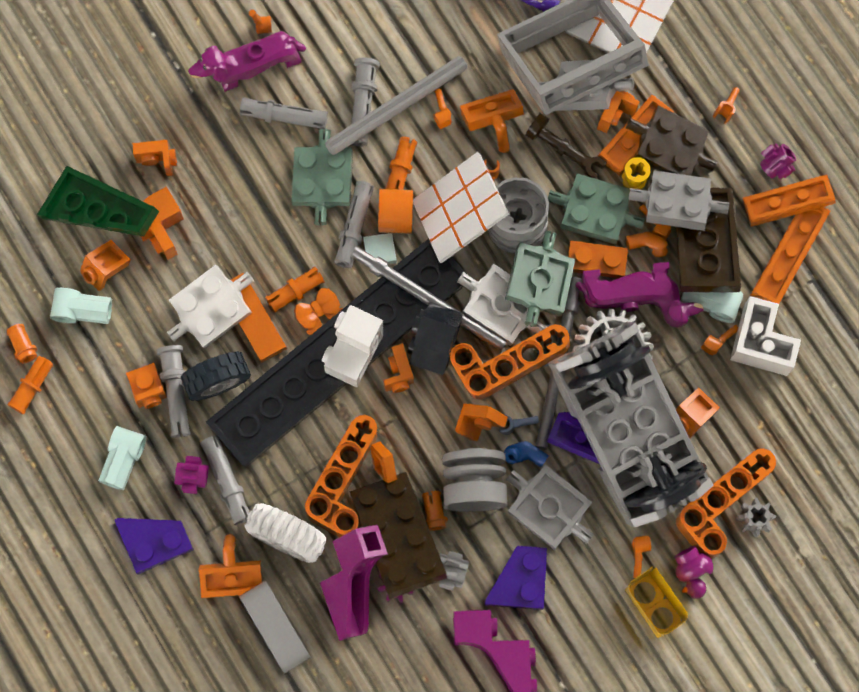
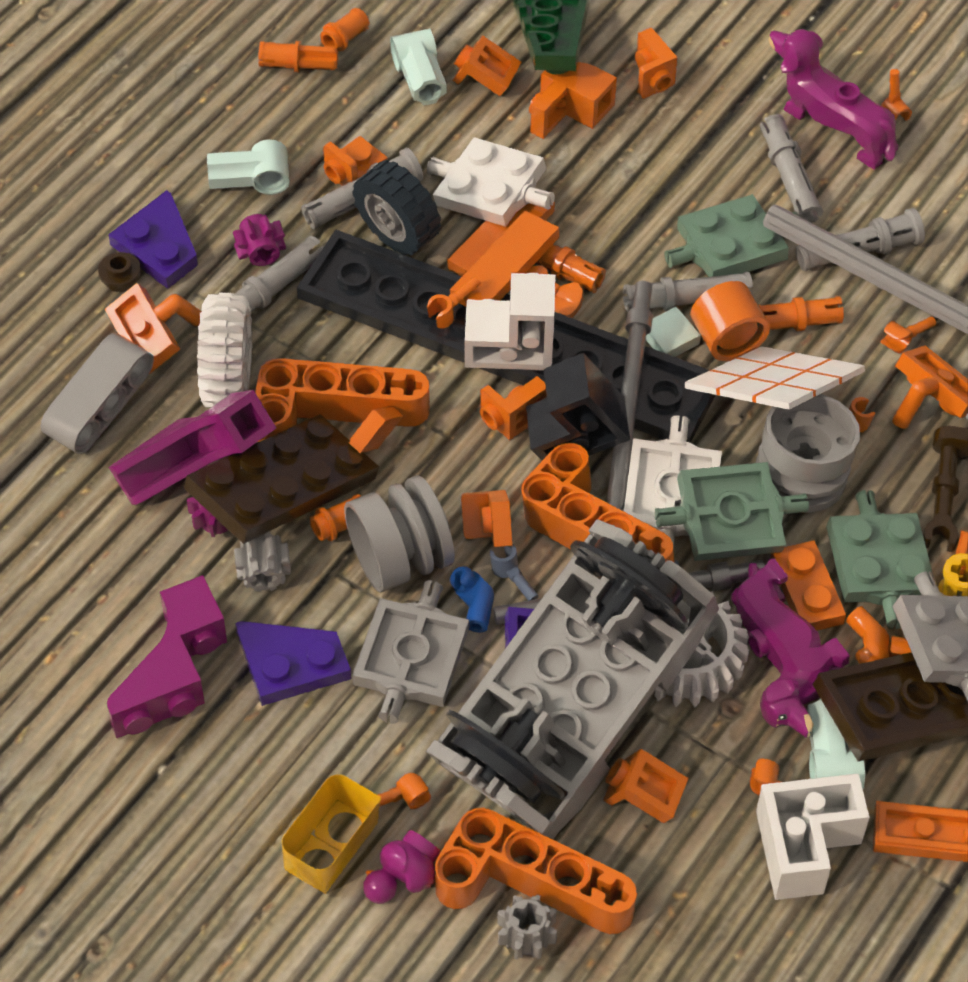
camera: 70 degrees right, 20 degrees down
none -> dark brown plate [98,252,141,292]
none -> orange hand [427,276,481,329]
none -> orange tile [450,211,559,307]

